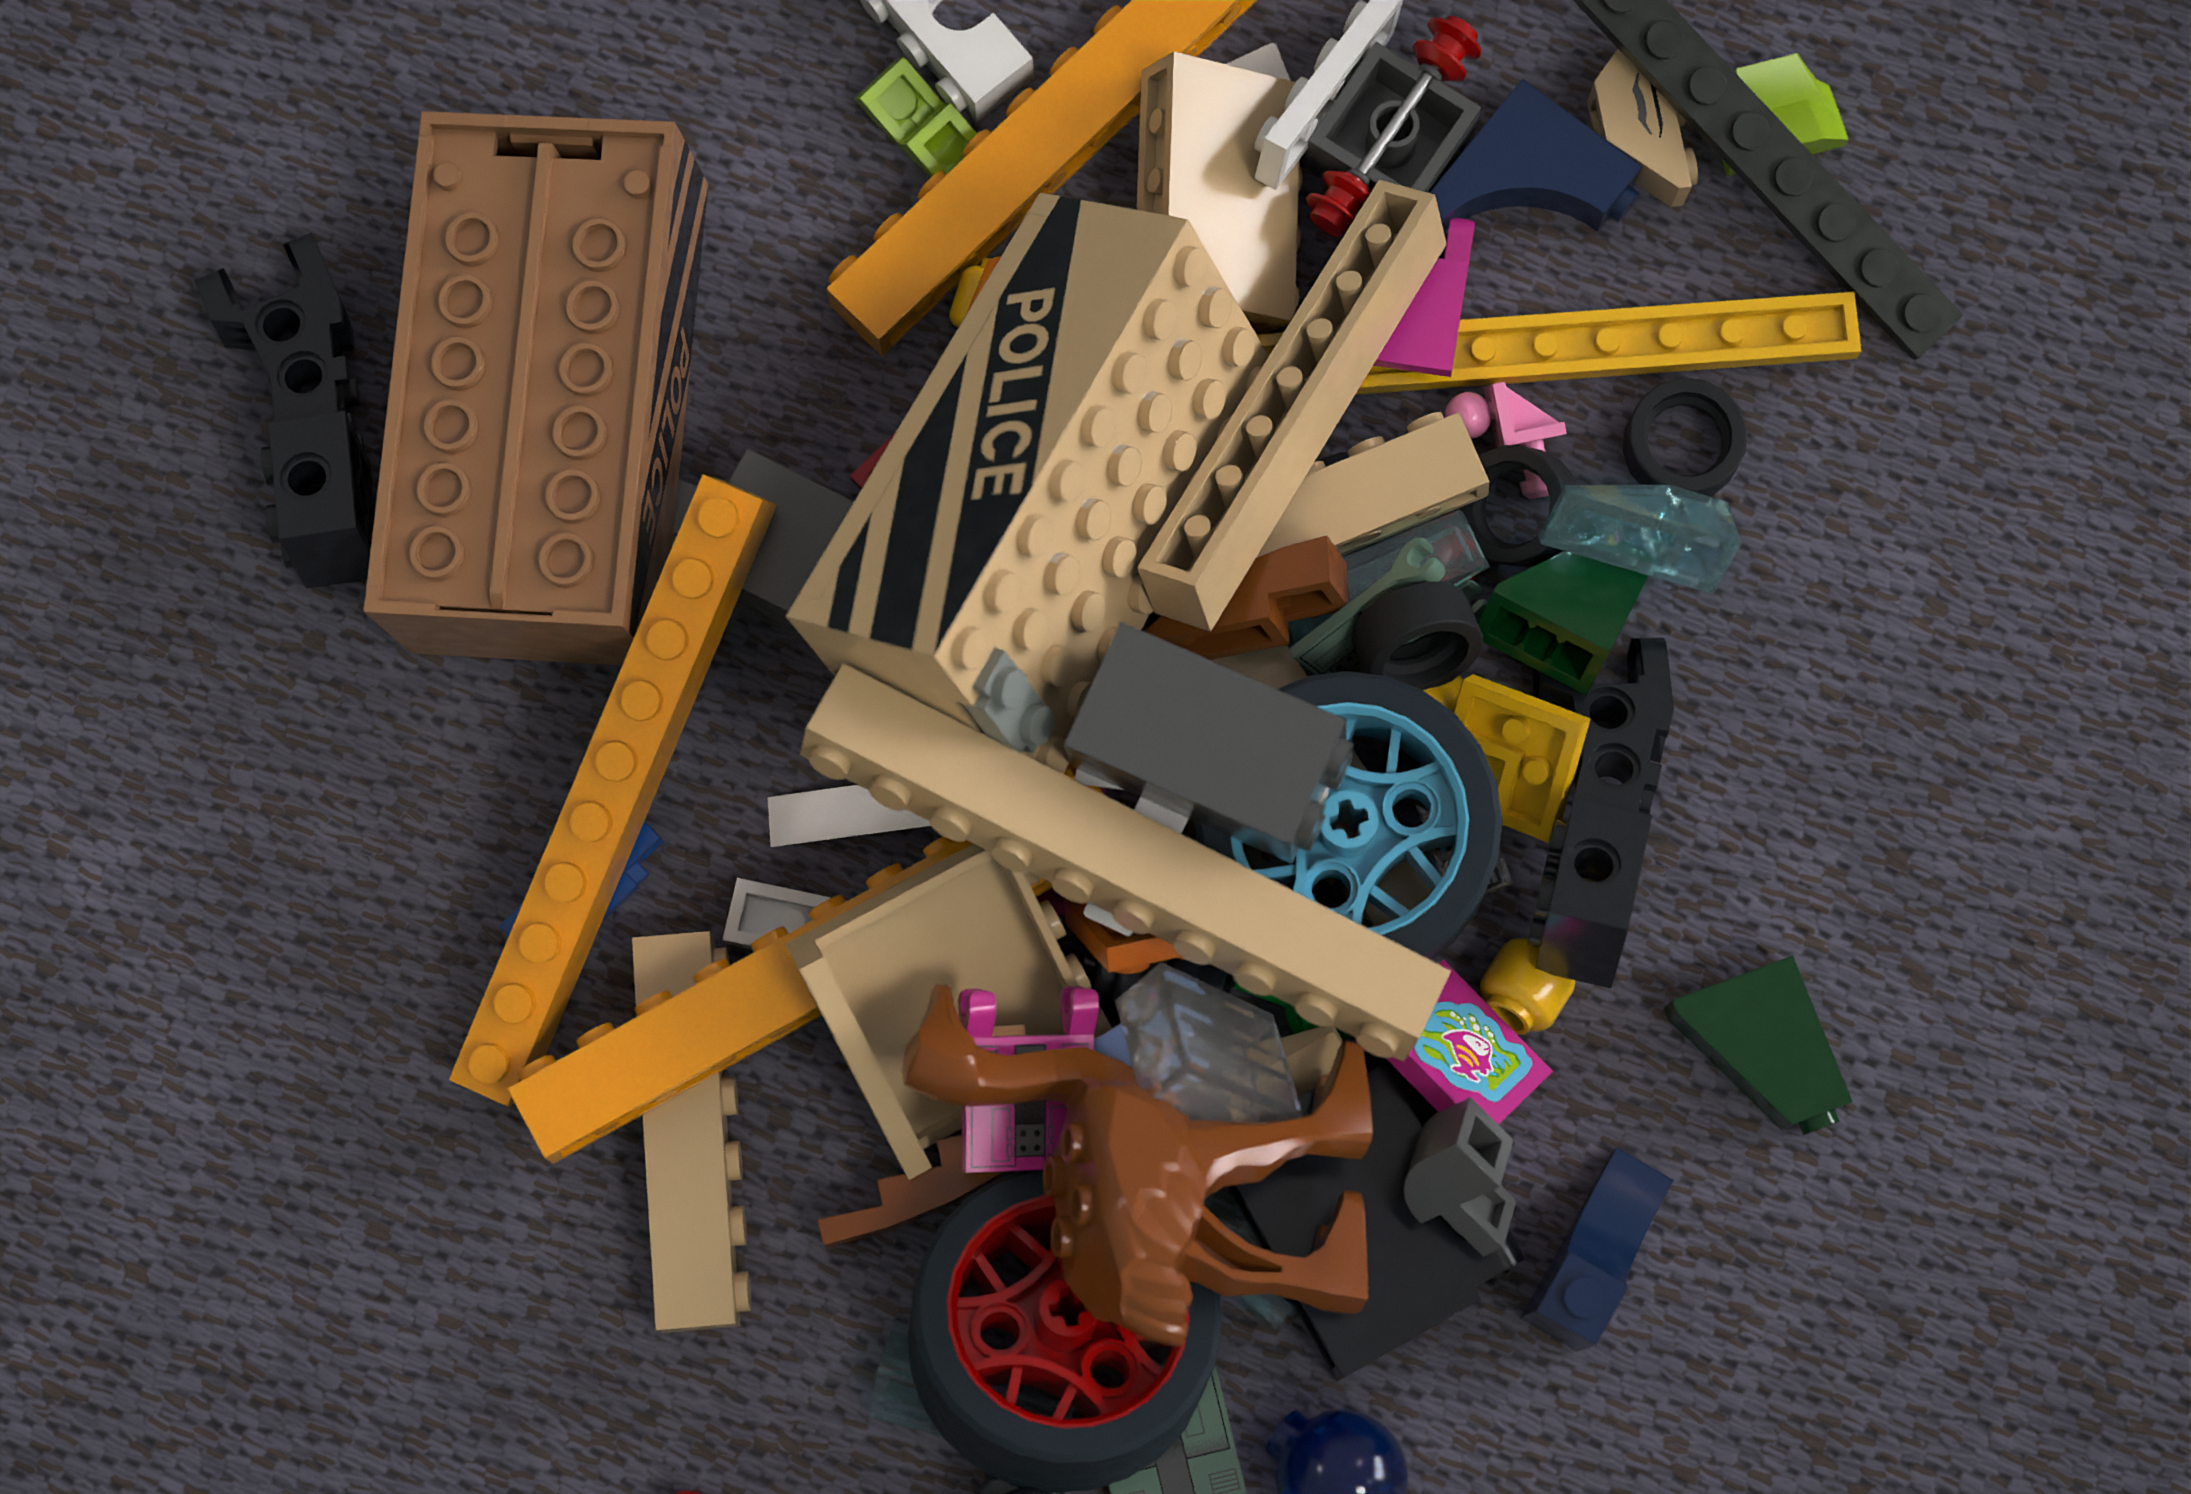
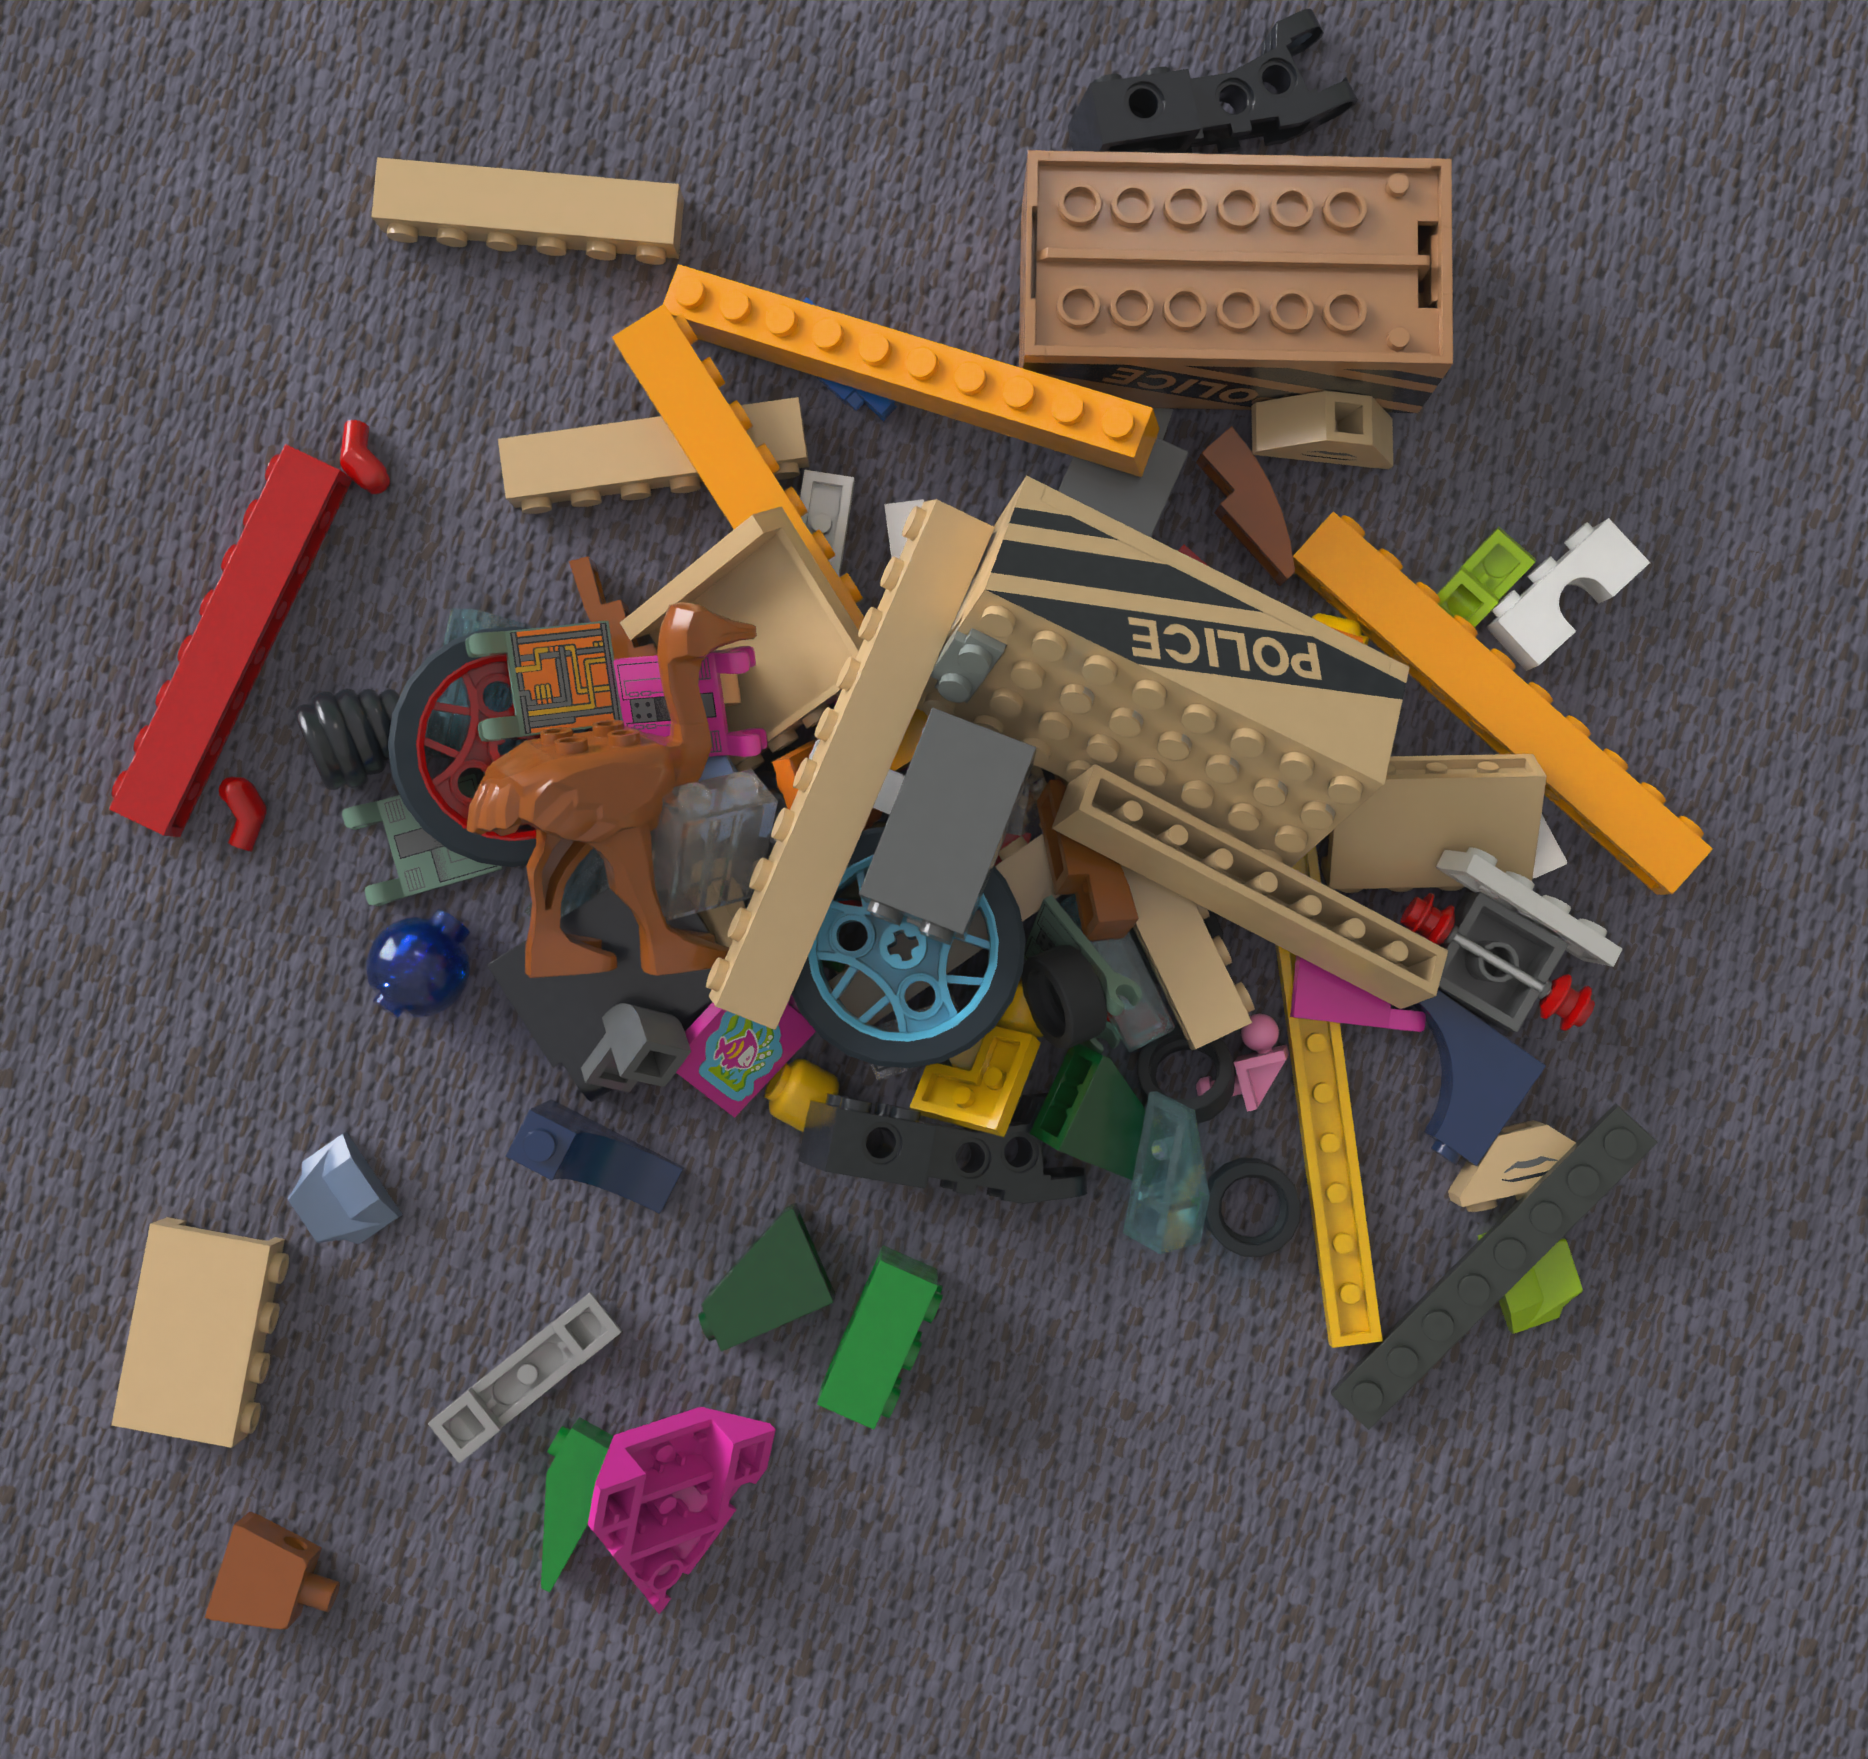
camera: 85 degrees right, 10 degrees up
none -> tan brick [372,157,684,265]
none -> light grey slope [428,1292,622,1463]
none -> flag [465,621,623,742]
none -> green slope [541,1417,613,1593]
none -> dark pink wedge [588,1407,776,1615]
none -> green brick [817,1245,943,1430]
none -> dark orange slope [1196,426,1295,586]
none -> tan slope [1252,391,1393,470]

